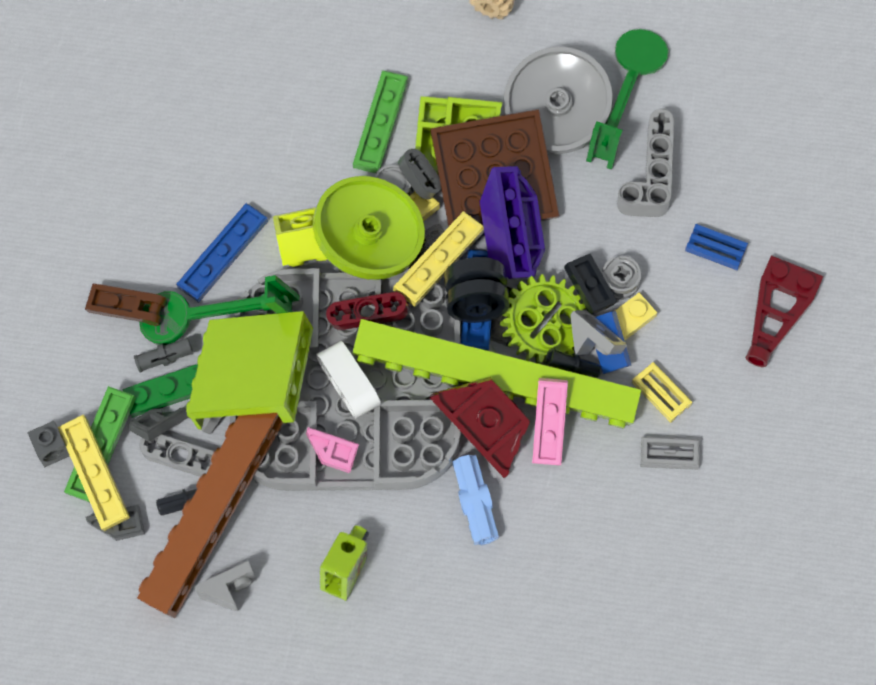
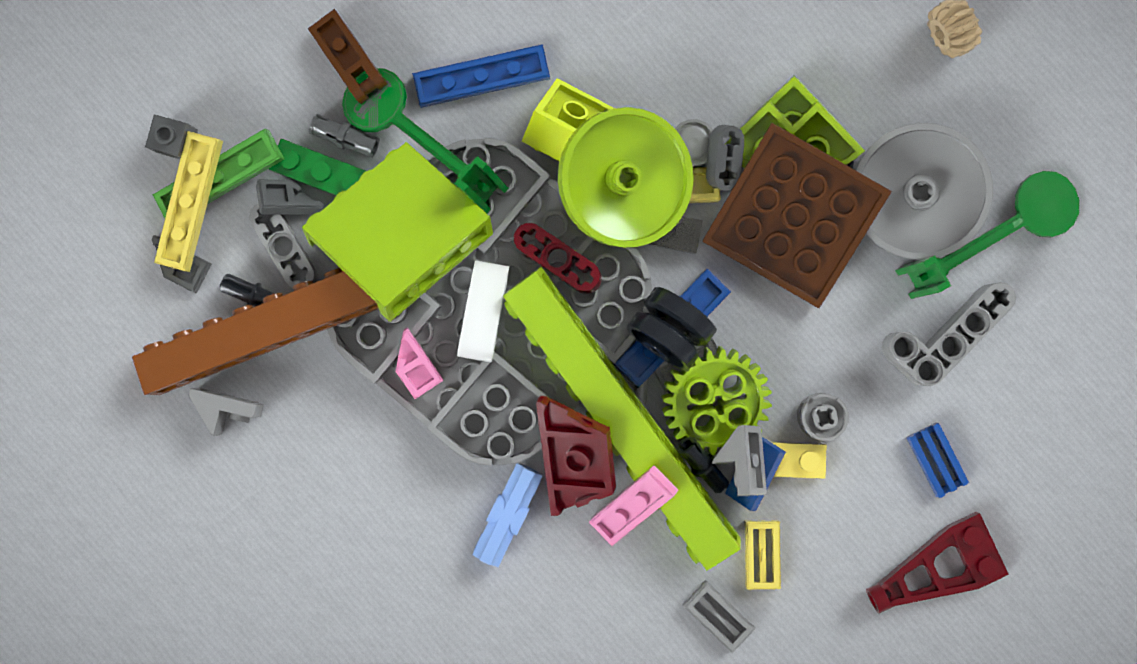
camera: 40 degrees right, 20 degrees up
lime torso [320,526,369,601] -> none
bright green tile [353,70,408,173] -> none
light yellow tile [393,211,484,307] -> none
dark purple wedge [480,166,545,279] -> none
black plate [564,254,617,315] -> none

